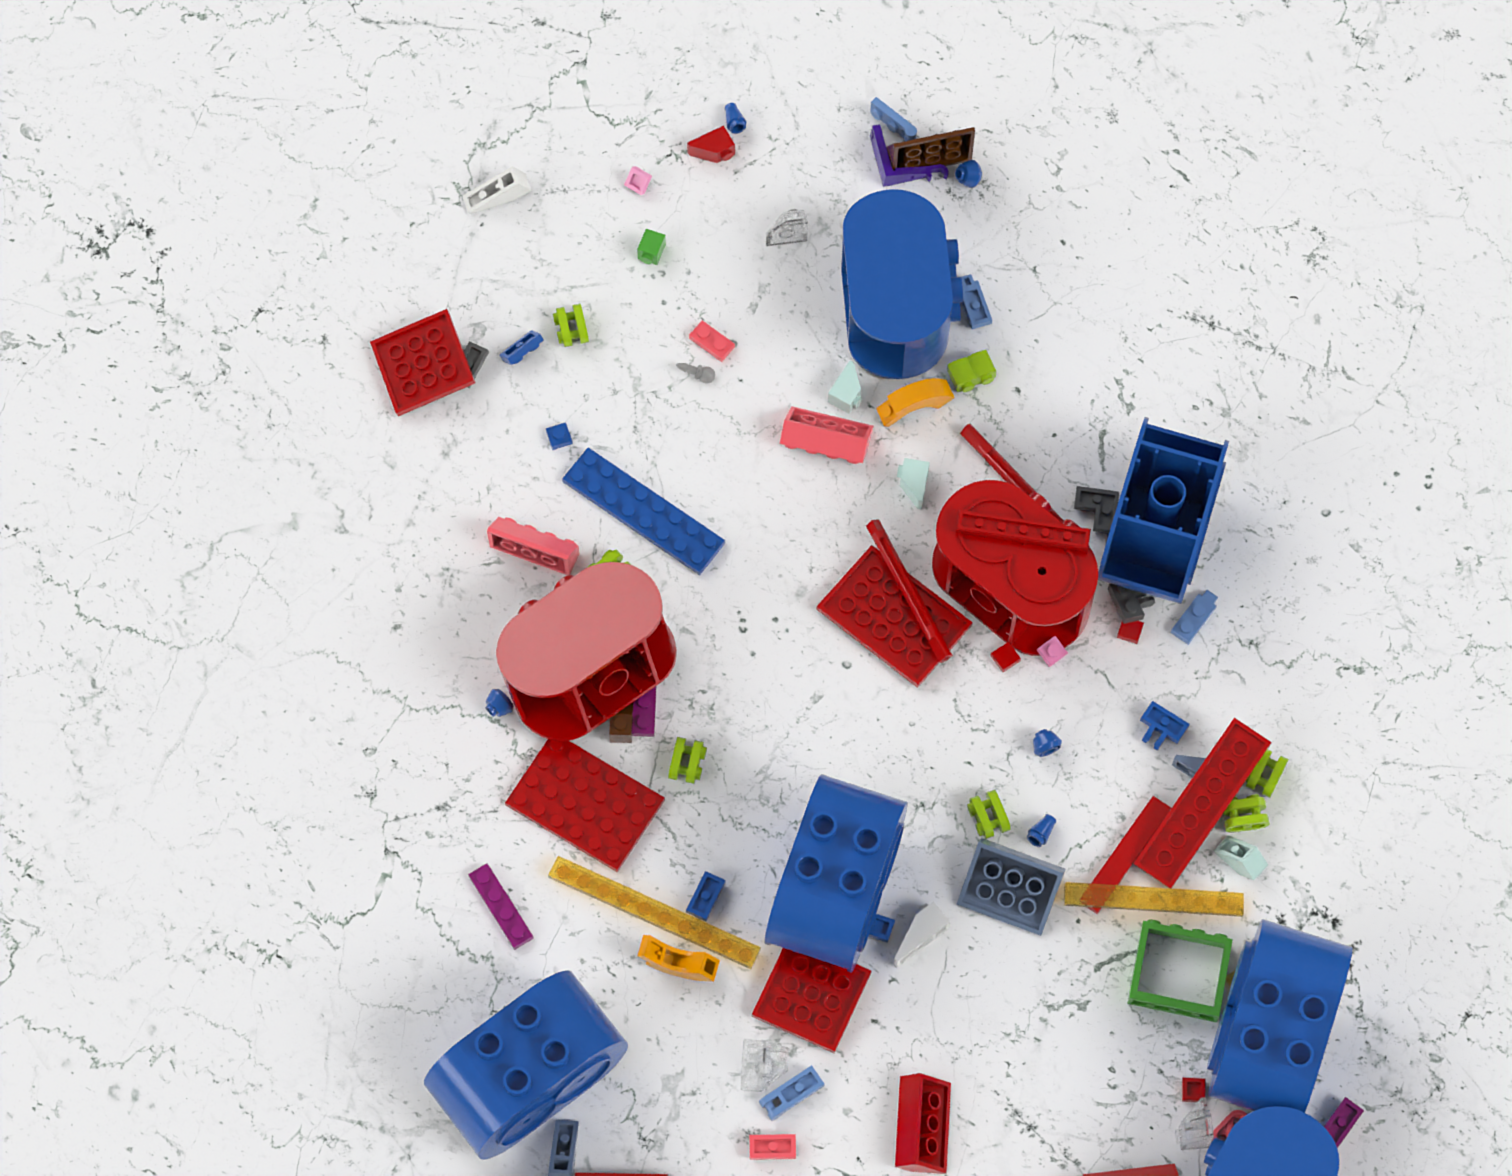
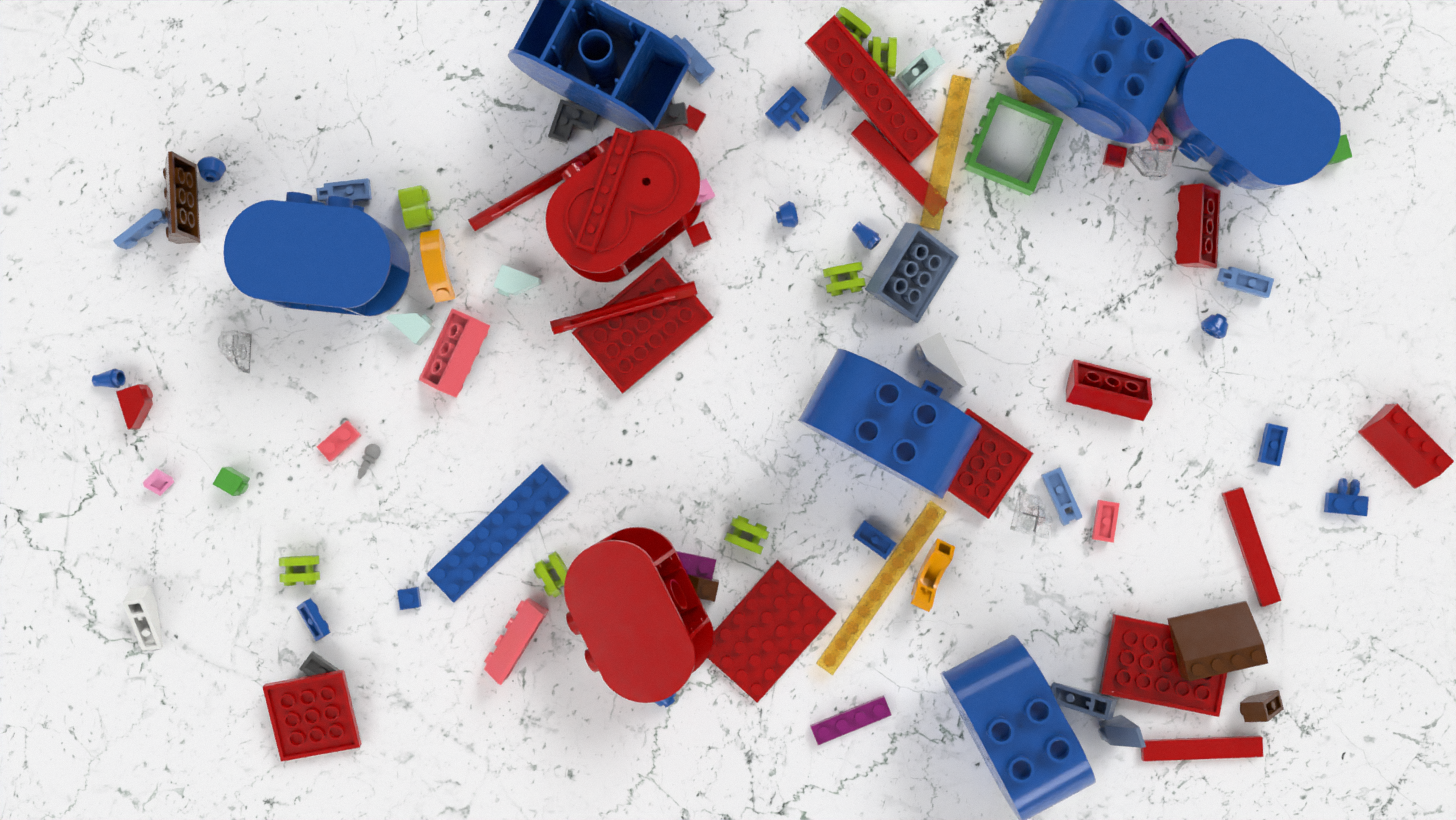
camera: 80 degrees left, 20 degrees up
dark purple hinge [870,124,949,187] -> none

